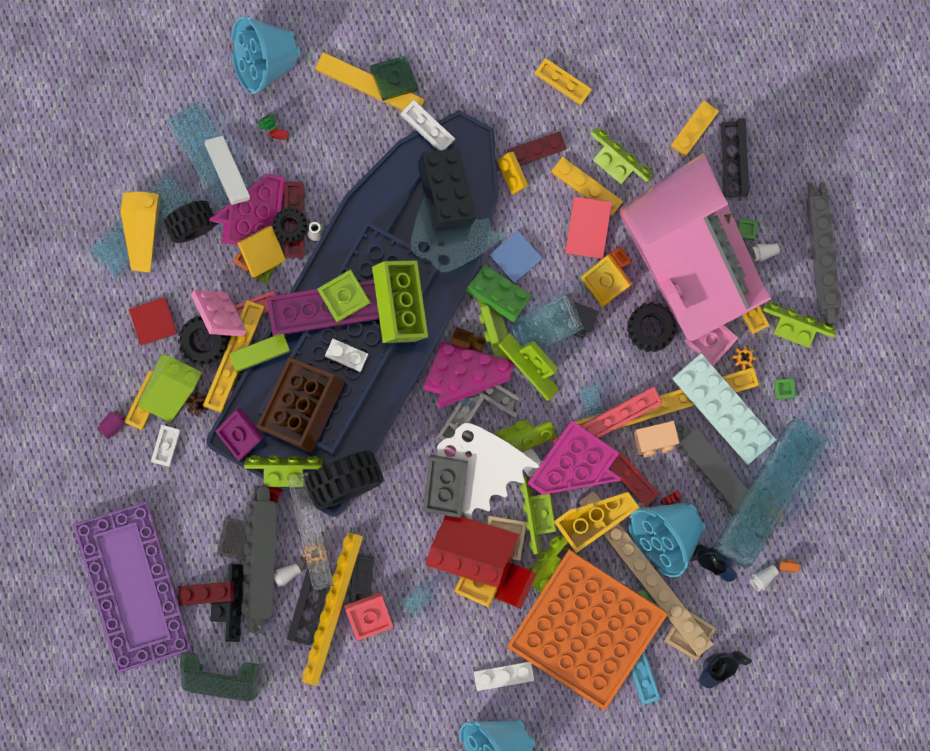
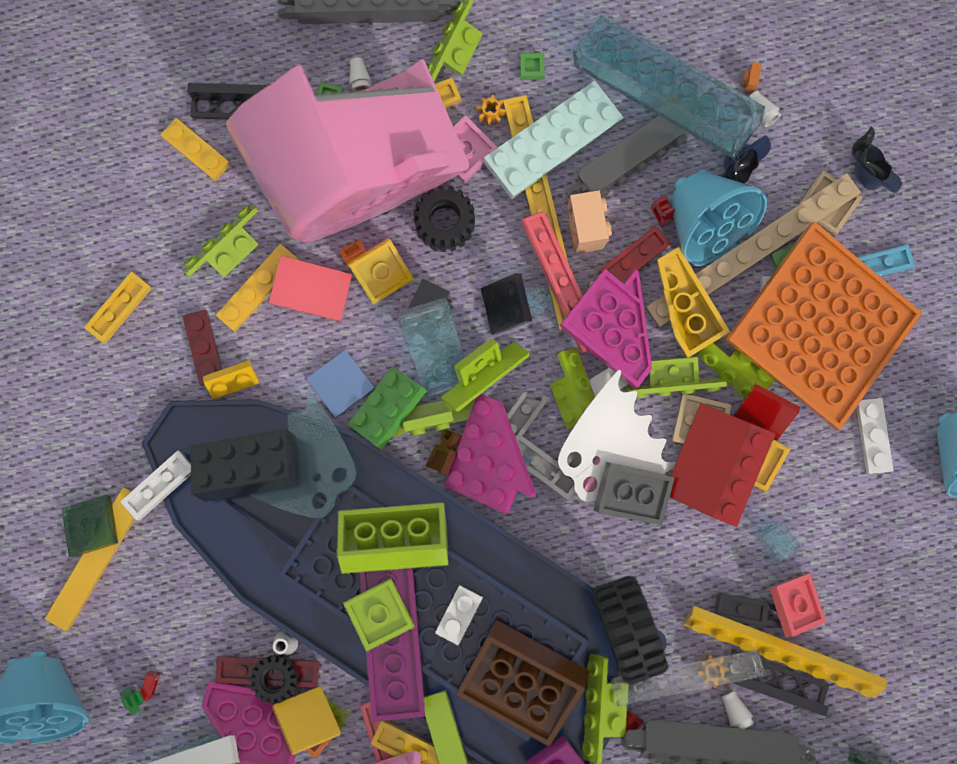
camera: 80 degrees left, 0 degrees up
none -> black plate [481,273,532,335]

